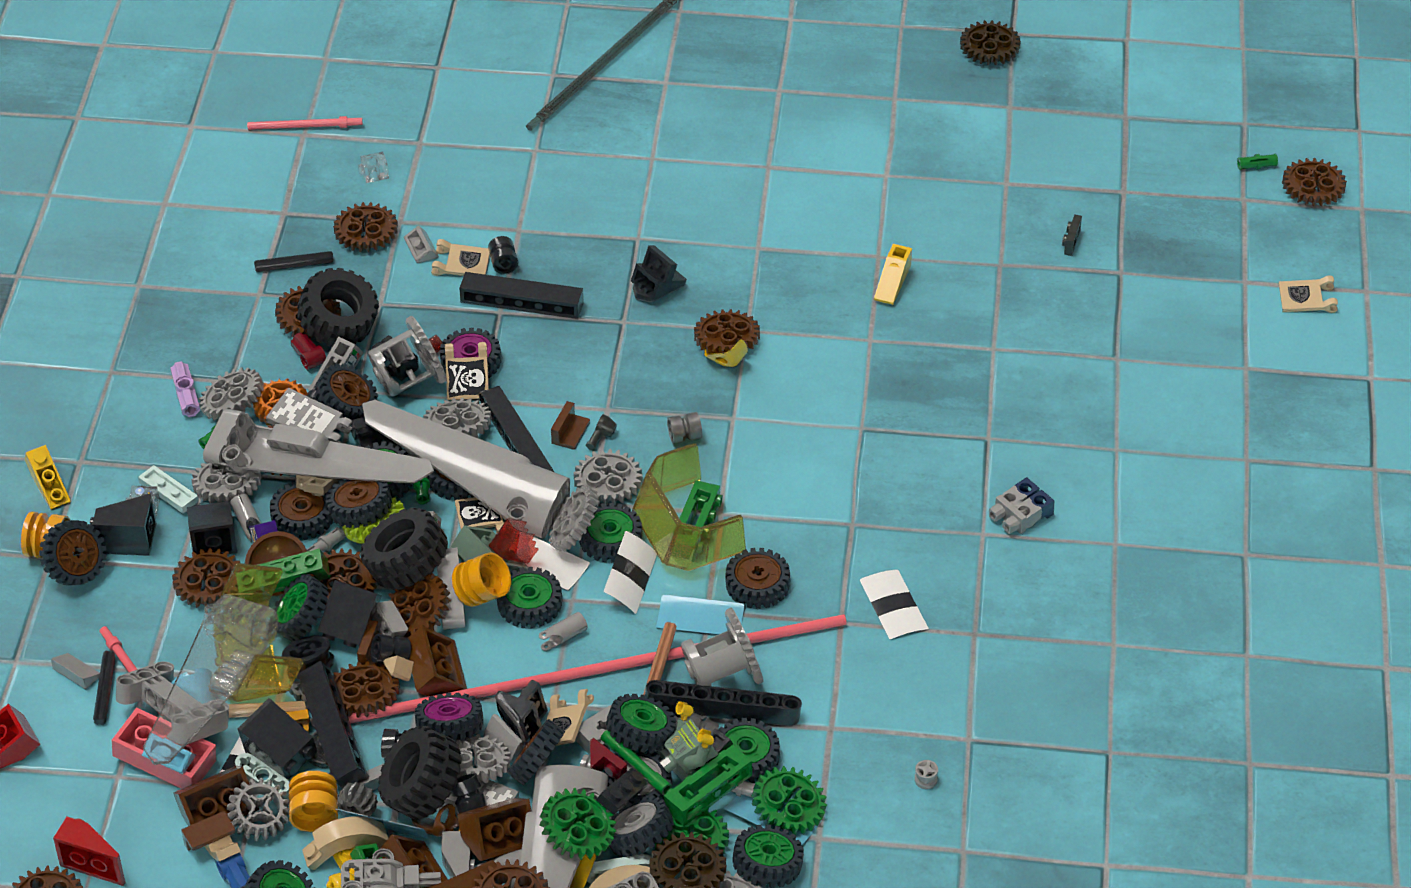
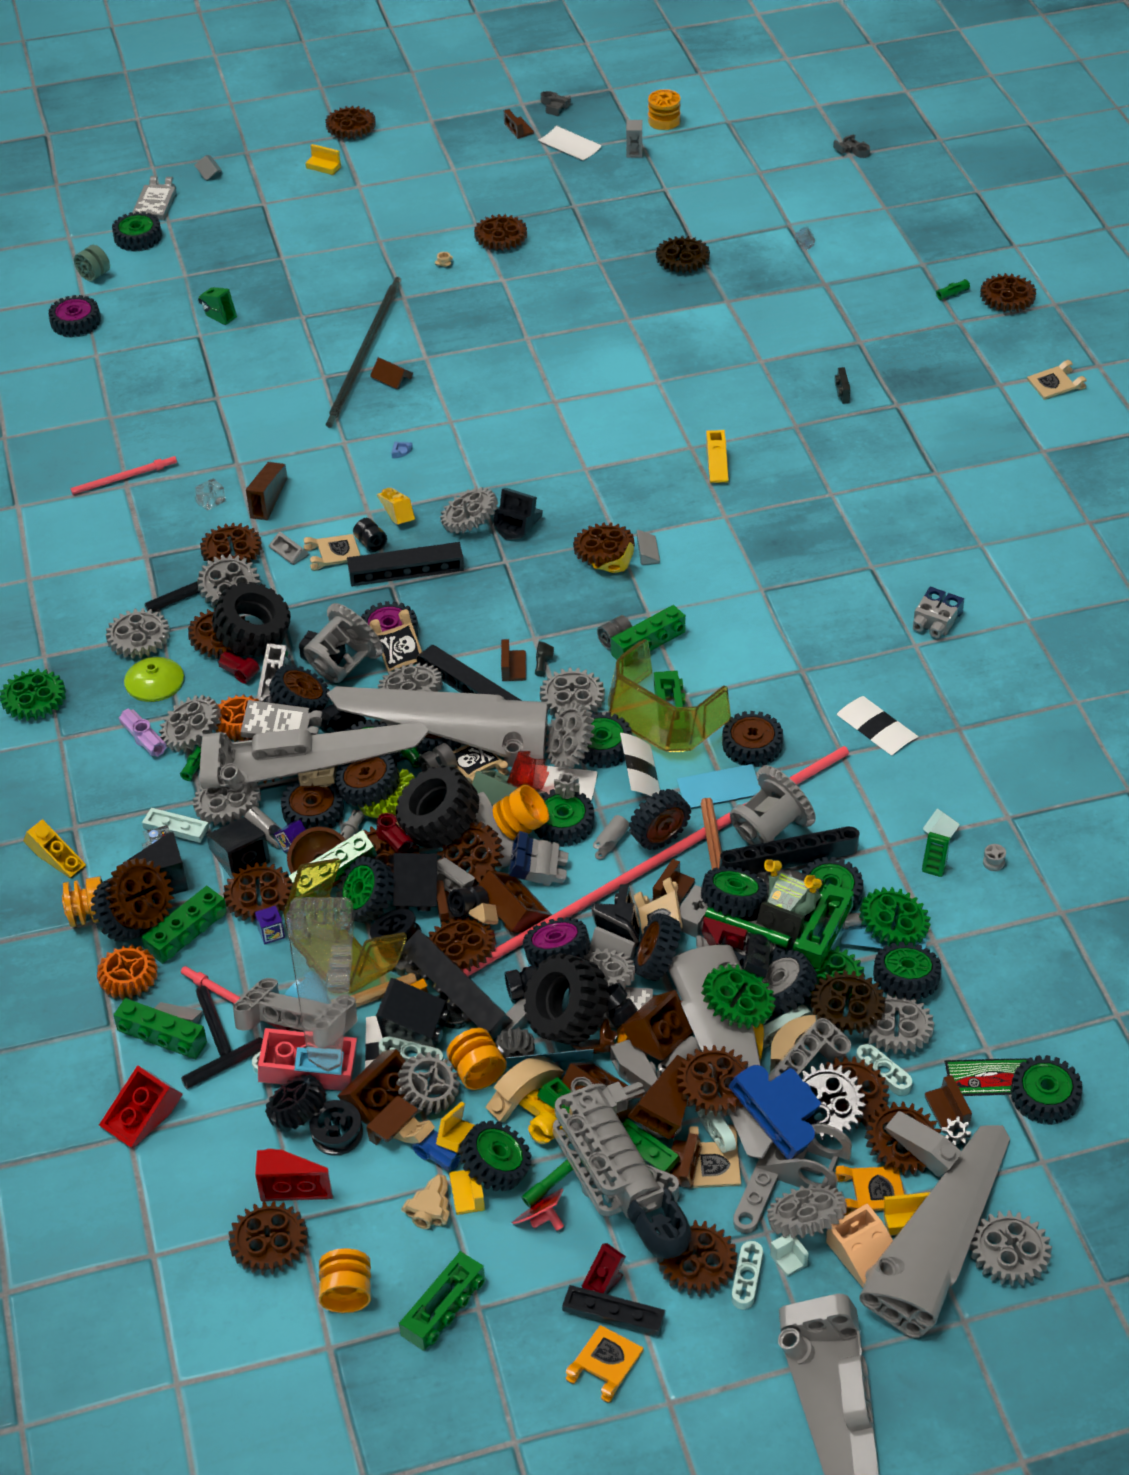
camera: 20 degrees left, 0 degrees up
none -> green gear [0,668,66,721]
none -> orange gear [97,945,158,1001]
none -> light grey gear [106,608,170,659]
none -> reddish brown gear [106,858,174,930]
none -> green brick [113,998,207,1059]
none -> lime dish [124,657,184,702]
none -> green brick [142,885,227,964]
none -> black axle [181,1037,263,1089]
none -> light grey gear [197,554,260,607]
none -> slope [246,462,287,520]
none -> dark purple brick [255,906,285,944]
none -> black gear [265,1074,327,1132]
none -> black wheel [309,1100,363,1156]
none -> reddish brown panel [370,357,413,389]
none -> dark red piece [376,813,413,853]
none -> yellow slope [377,488,415,525]
none -> medium blue tile [391,442,413,458]
none -> flat silver wheel [418,743,457,772]
none -> yellow panel [436,1102,474,1152]
none -> light grey gear [440,487,498,534]
none -> light grey hips [509,831,569,886]
none -> light grey gear [554,773,580,799]
none -> green brick [611,605,686,666]
none -> black wheel [629,789,691,850]
none -> light grey slope [637,530,660,565]
none -> reddish brown panel [653,859,695,906]
none -> pearl dark grey plate [756,901,805,939]
none -> clear rock [794,226,816,250]
none -> green slope [922,832,950,877]
none -> light aqua panel [923,808,960,838]

